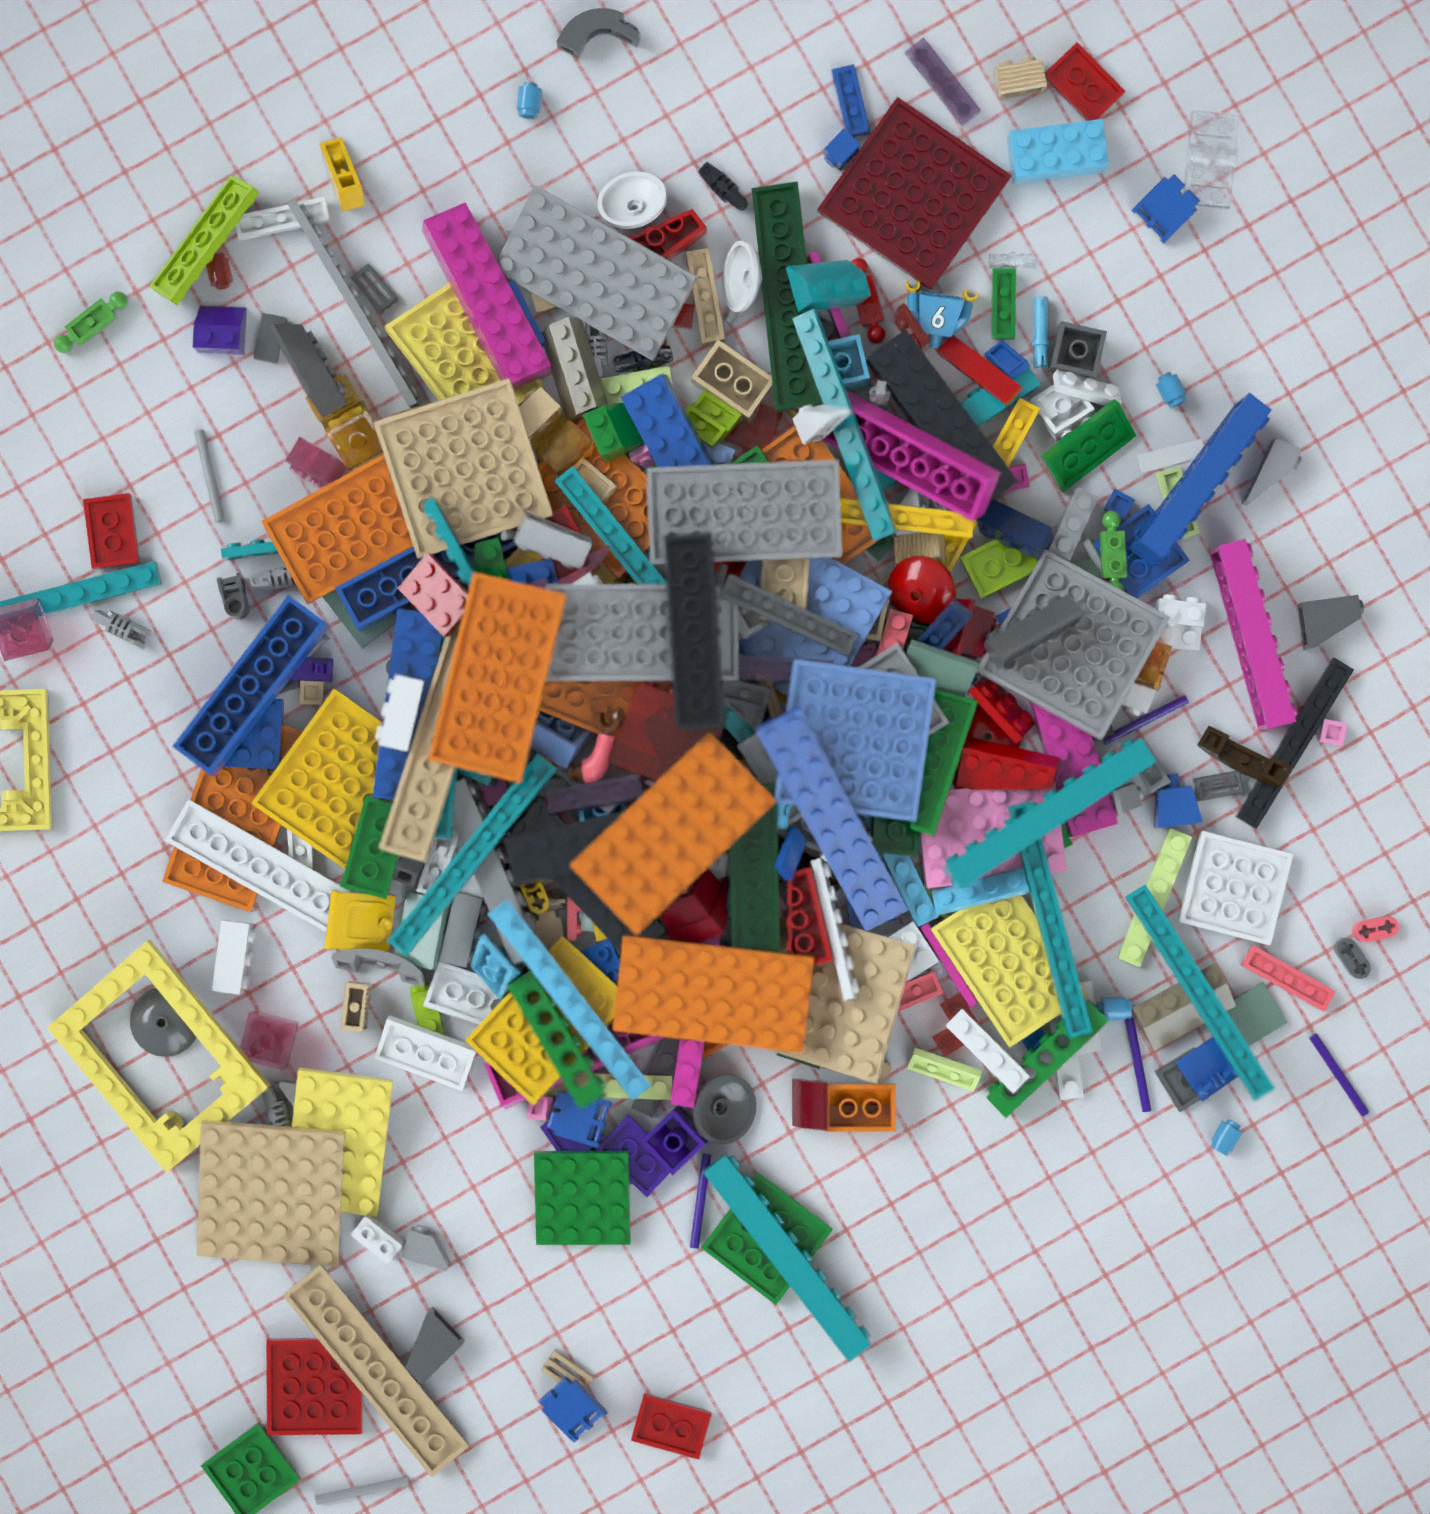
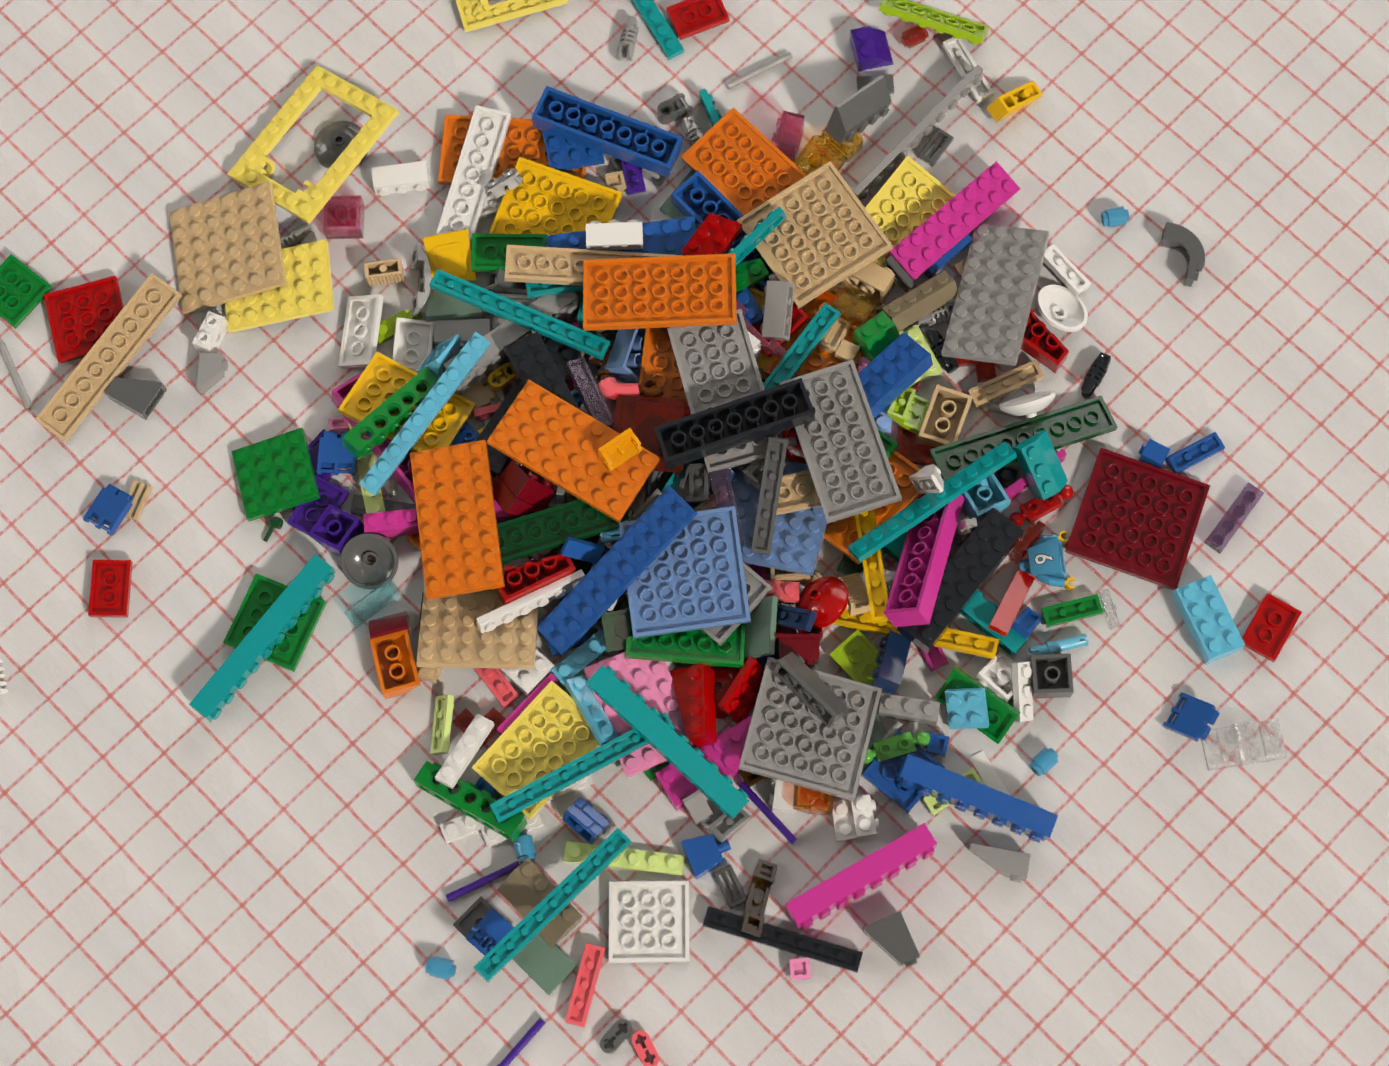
camera: 75 degrees right, 15 degrees down
dark purple bar [690,1153,712,1249] -> none
tan brick [994,56,1047,100] -> none
none -> dark green hand [263,517,283,542]
none -> clear light blue plate [344,578,402,628]
none -> light grey hinge [484,168,523,200]
none -> blue brick [562,797,610,845]
none -> light orange hinge [598,428,642,472]
none -> tan tile [835,339,860,362]
none -> dark grey tile [882,255,915,292]
none -> medium azure plate [945,688,989,729]
none -> white plate [1043,244,1091,296]

